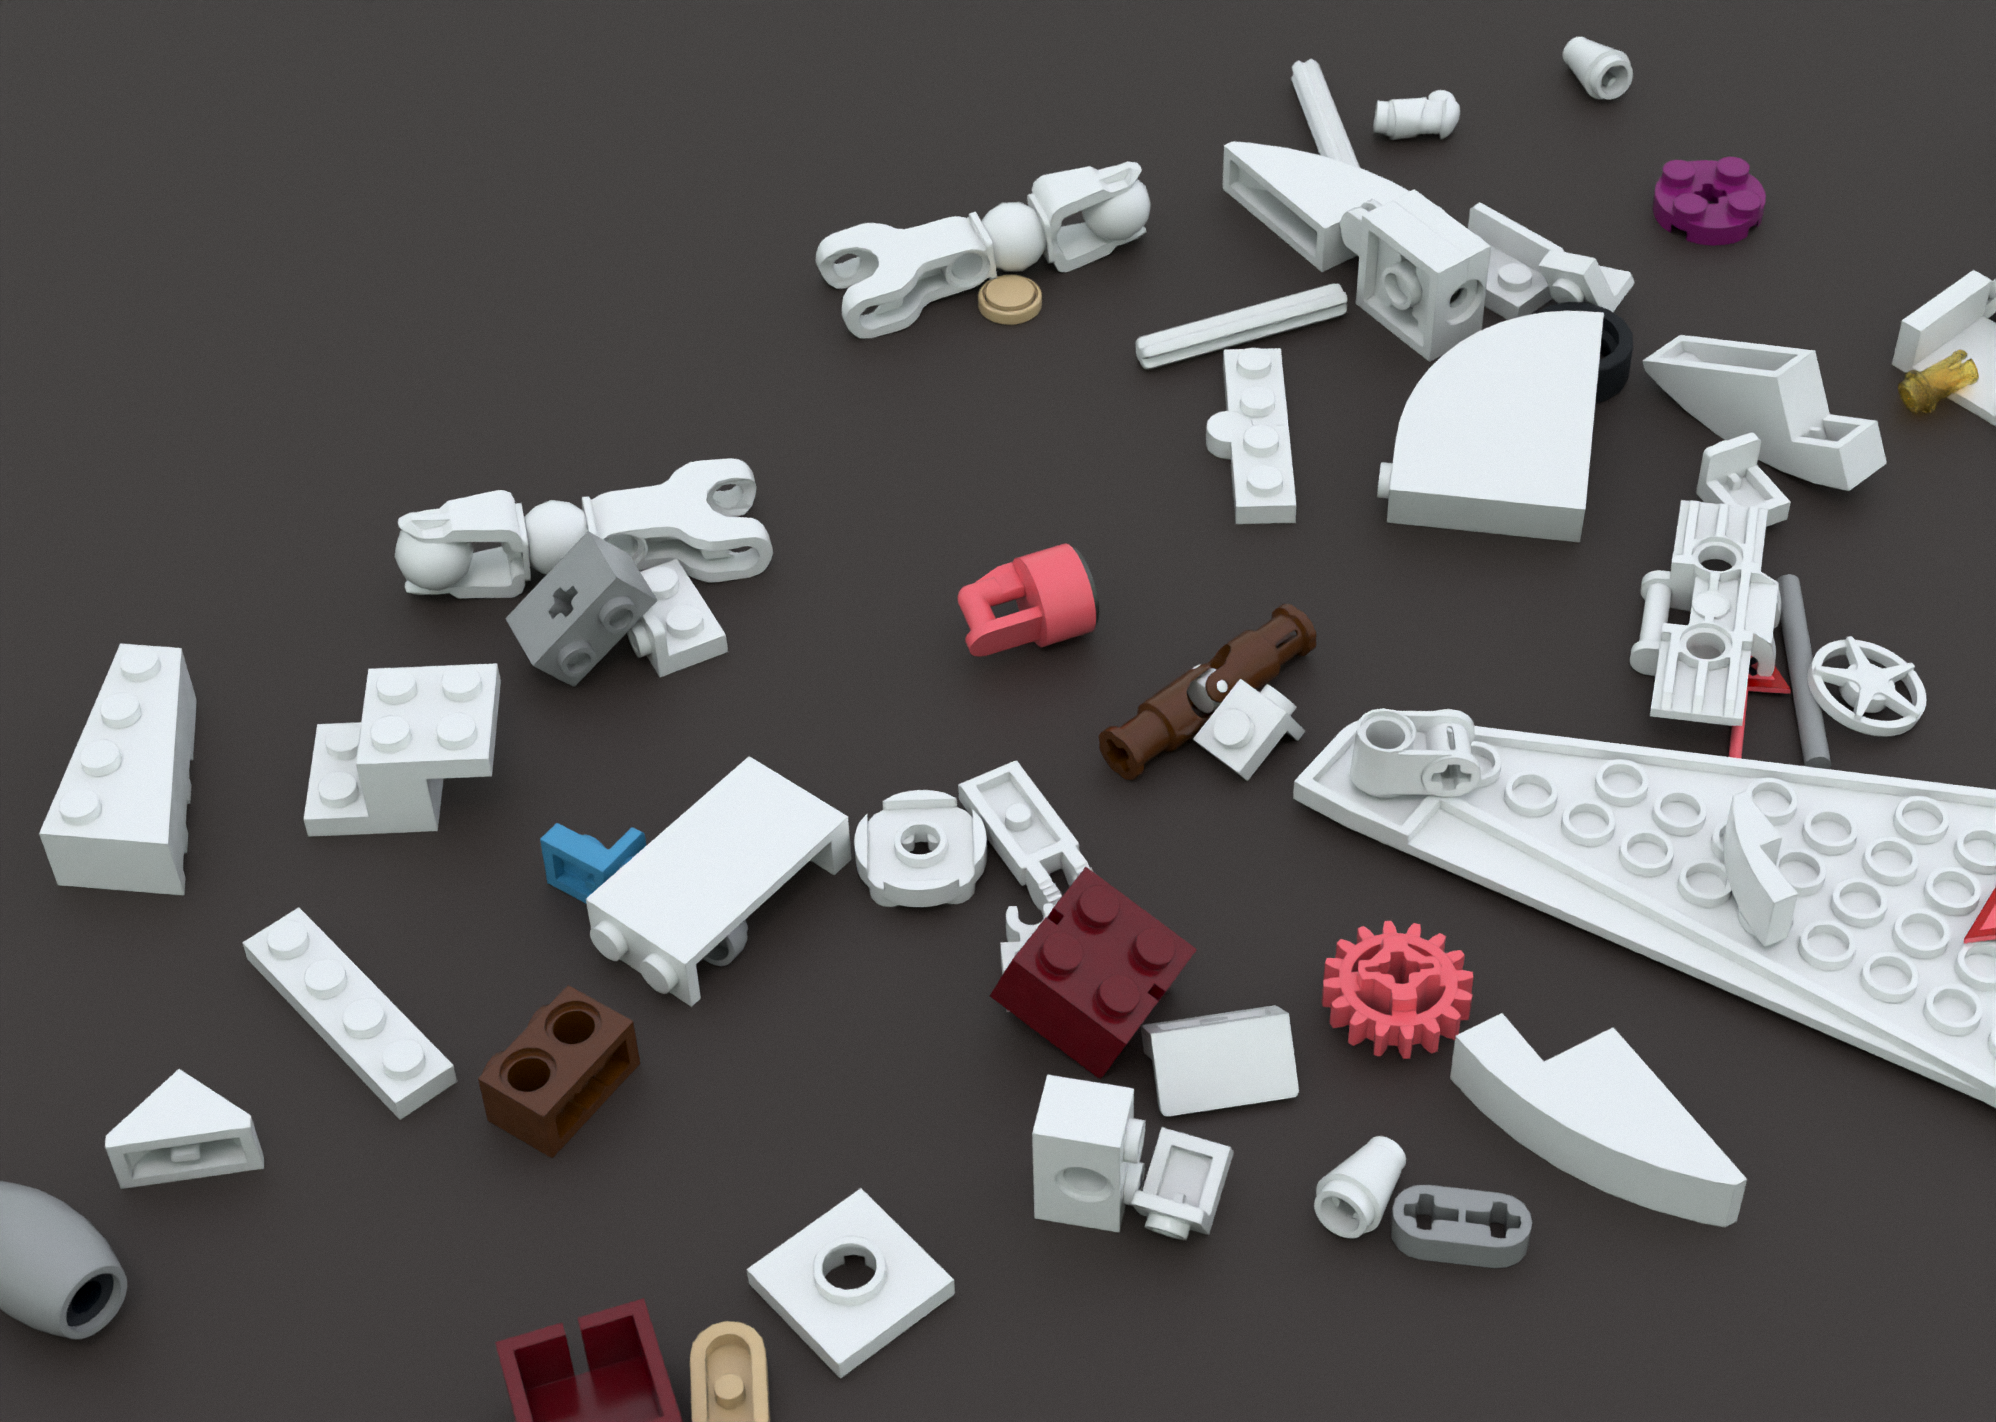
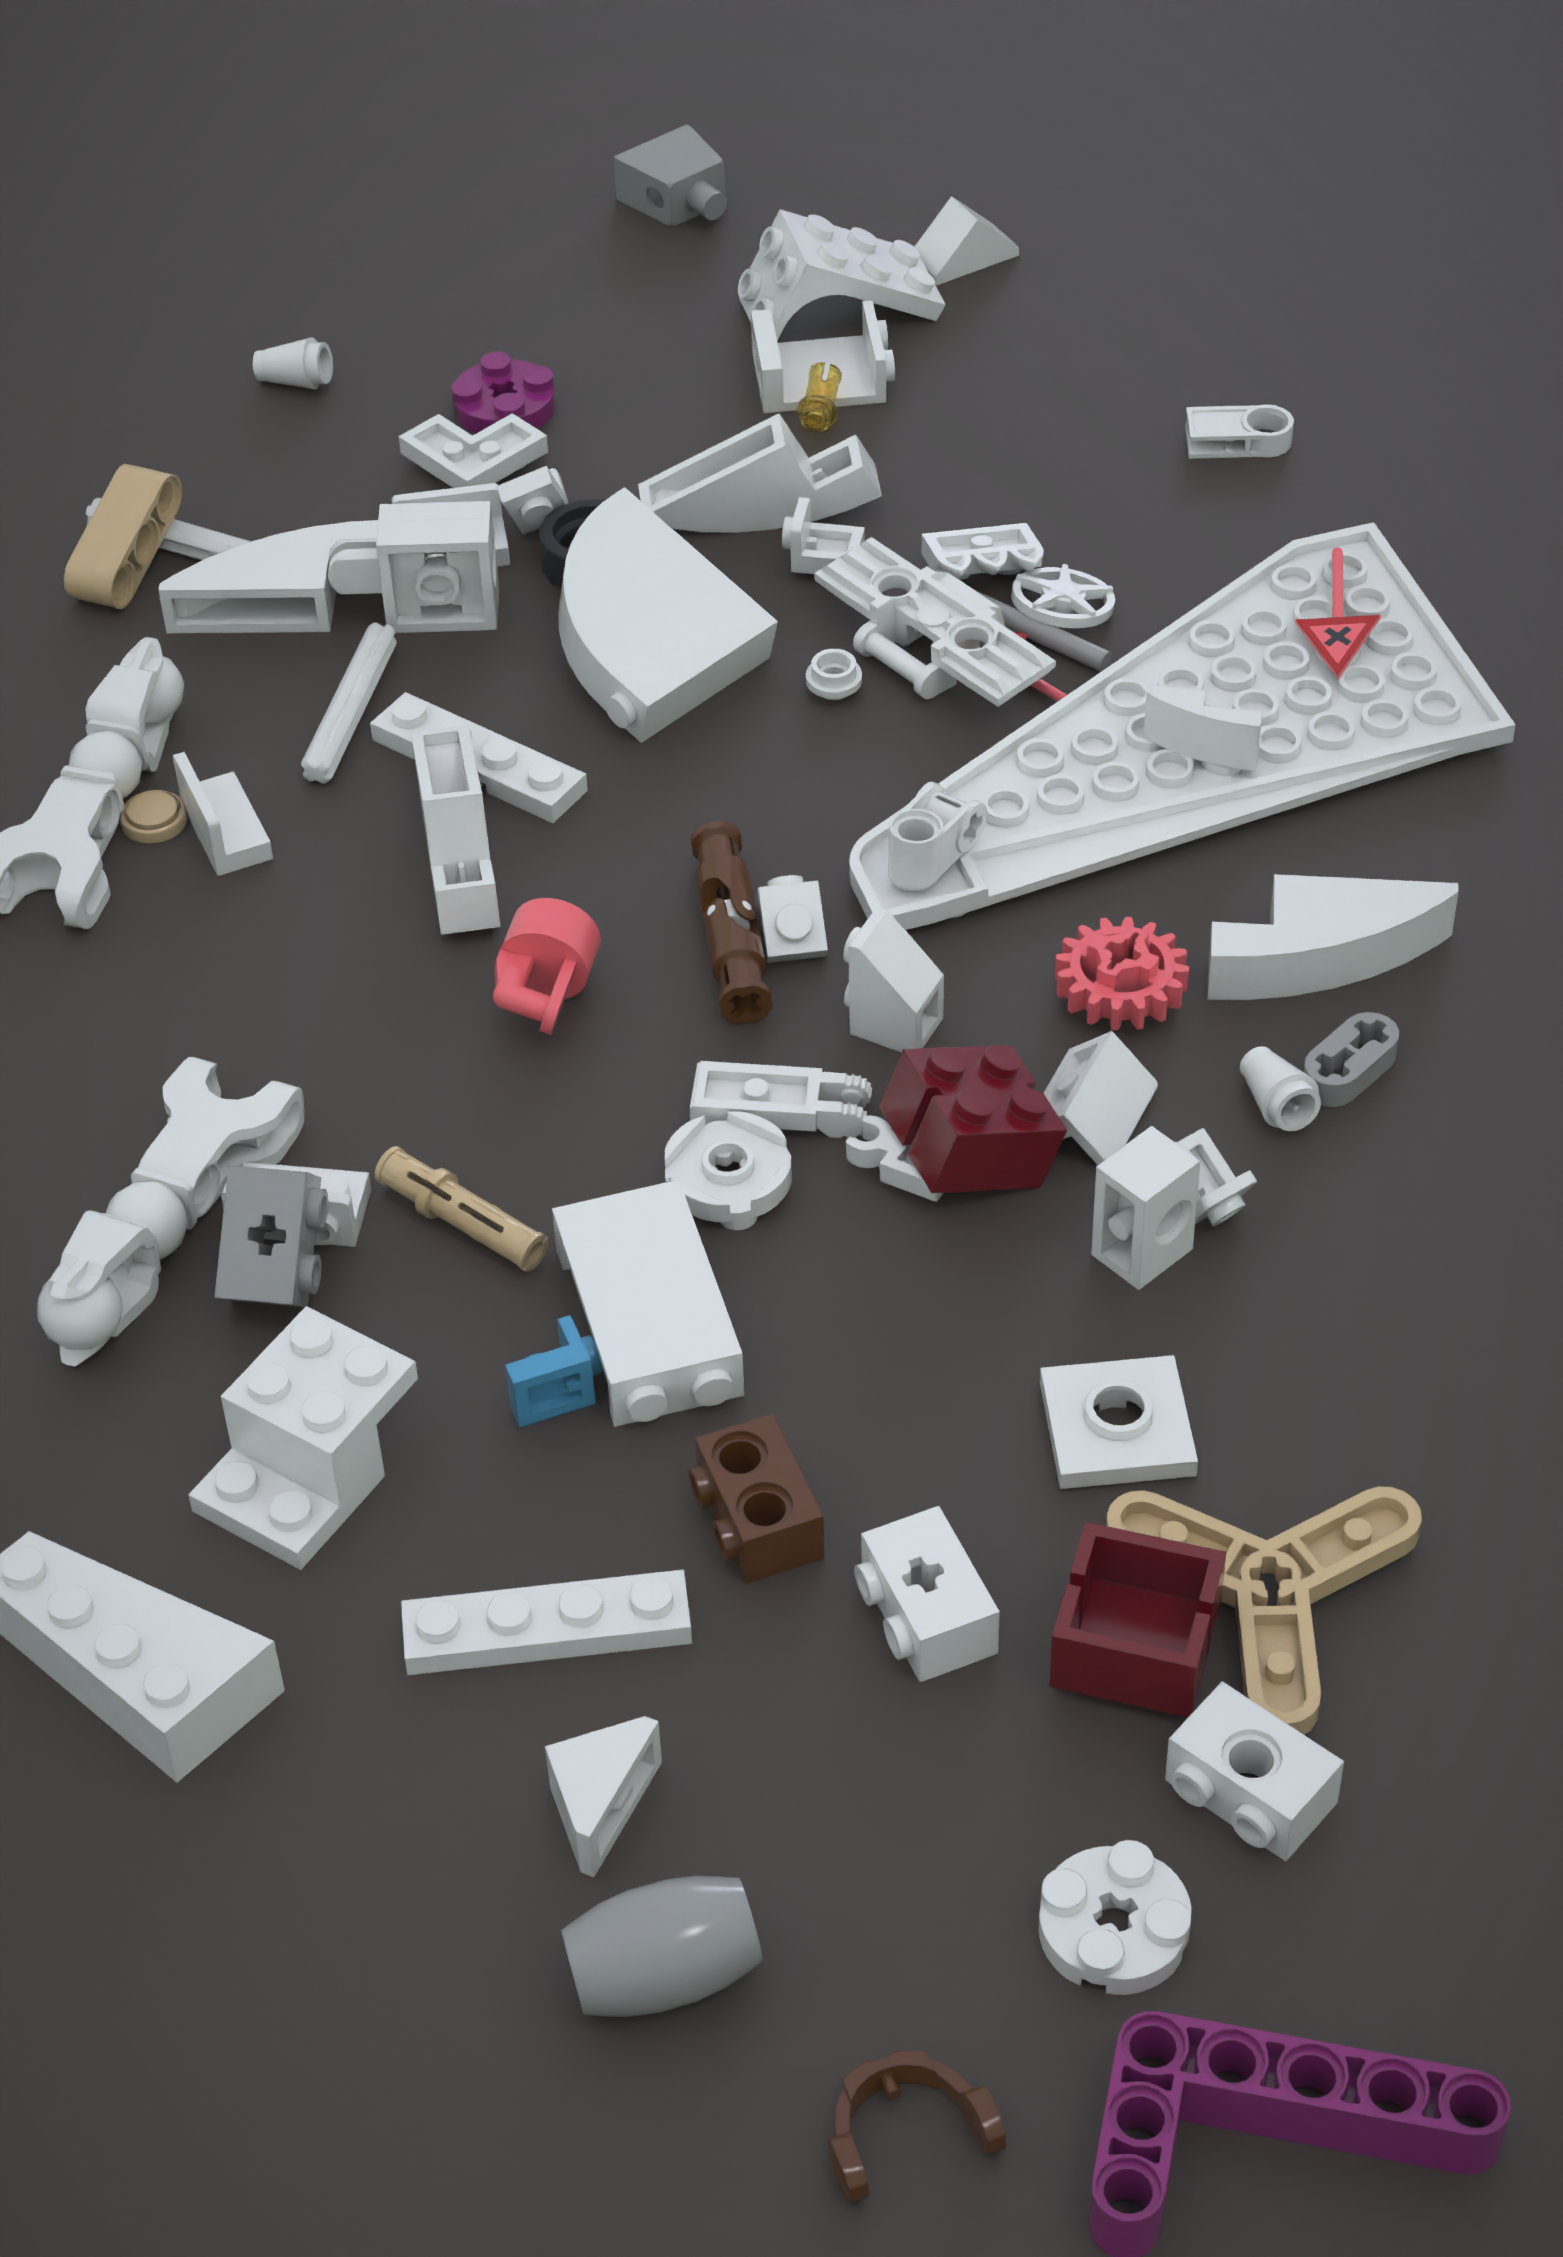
camera: 55 degrees left, 0 degrees up
white arm [1373,90,1460,140] -> none
none -> tan beam [64,464,182,609]
none -> white panel [173,752,273,876]
none -> tan pin [375,1146,549,1272]
none -> white plate [399,413,548,488]
none -> white slope [411,725,501,935]
none -> white plate [806,649,862,700]
none -> white slope [843,907,944,1053]
none -> white brick [854,1506,1000,1683]
none -> white plate [921,523,1044,580]

